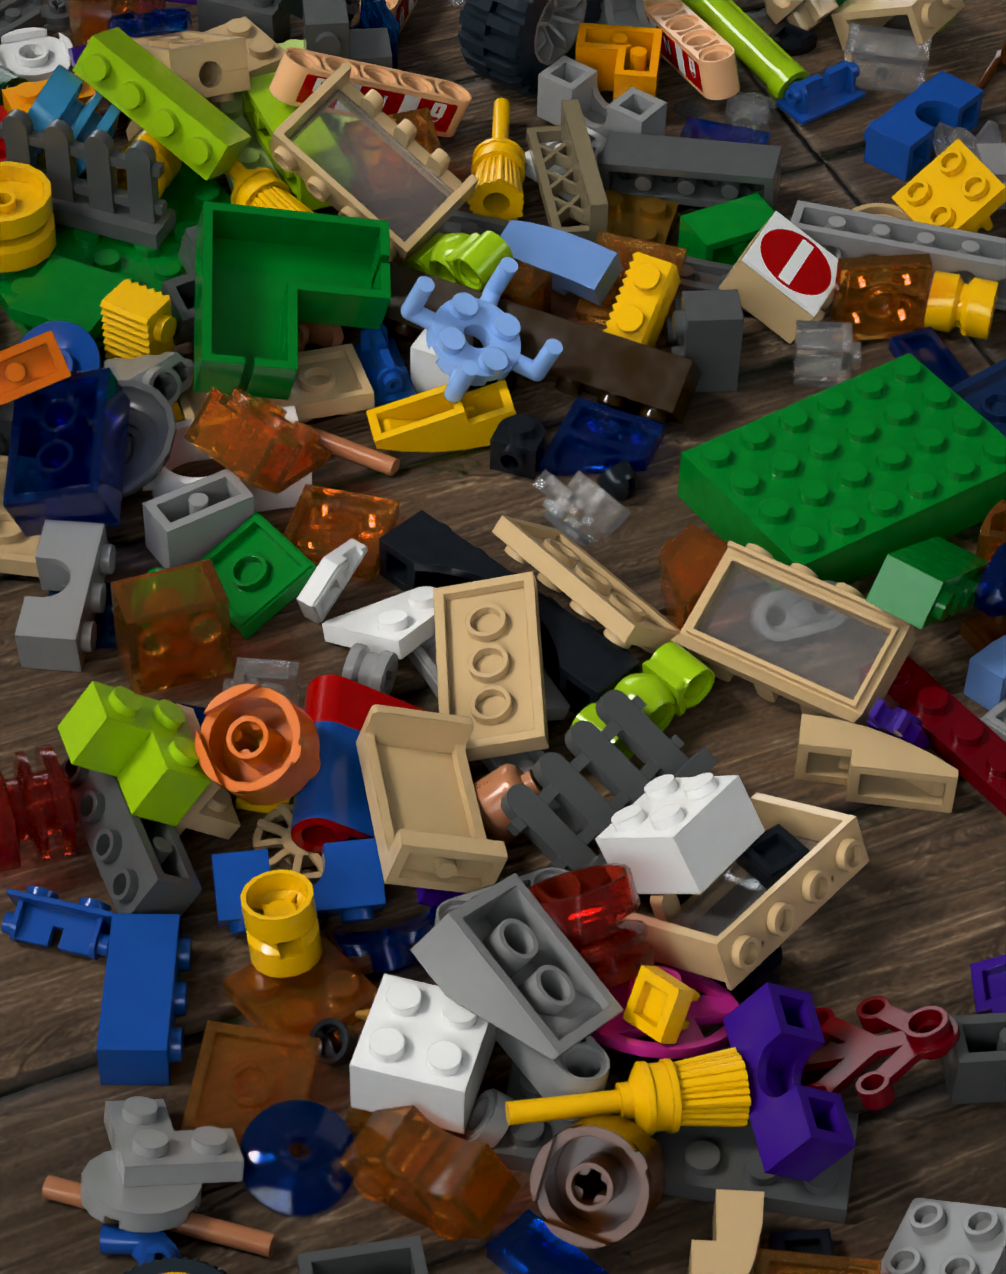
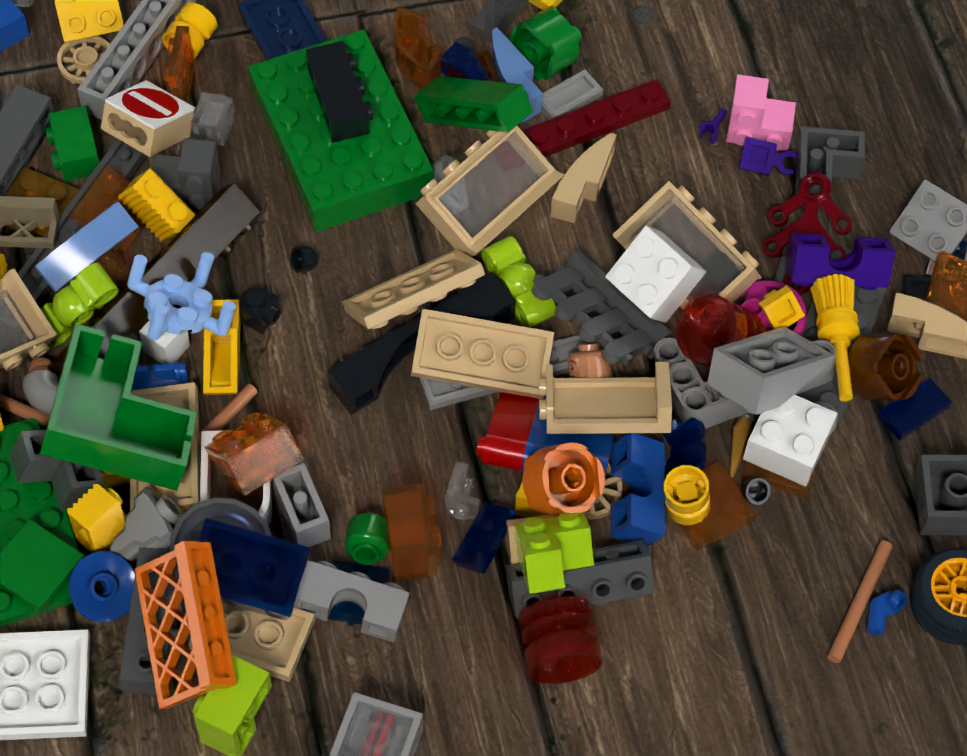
camera: 80 degrees left, 15 degrees up
blue hinge [1,886,114,960] -> none
light grey tile [80,1150,202,1233] -> none
blue brick [96,913,192,1086] -> none
light grey plate [104,1096,244,1187] -> none
clear orange plate [181,1020,322,1155] -> none
green tile [187,511,317,640] -> none
clear blue dish [240,1100,358,1217] -> none
clear orange plate [283,484,399,581] -> none
white tile [297,538,368,624] -> none
white wing [322,586,435,660] -> none
clear orange brick [339,1105,521,1241] -> none
light grey wheel [342,643,398,695] -> none
clear brick [533,469,631,545] -> none
clear blue wing [540,397,664,477] -> none
clear orange slope [658,524,737,630] -> none
black tile [736,824,810,890] -> none
dark purple plate [866,698,930,751] -> none
clear blue tile [889,327,970,387] -> none
none -> black brick [306,41,373,143]

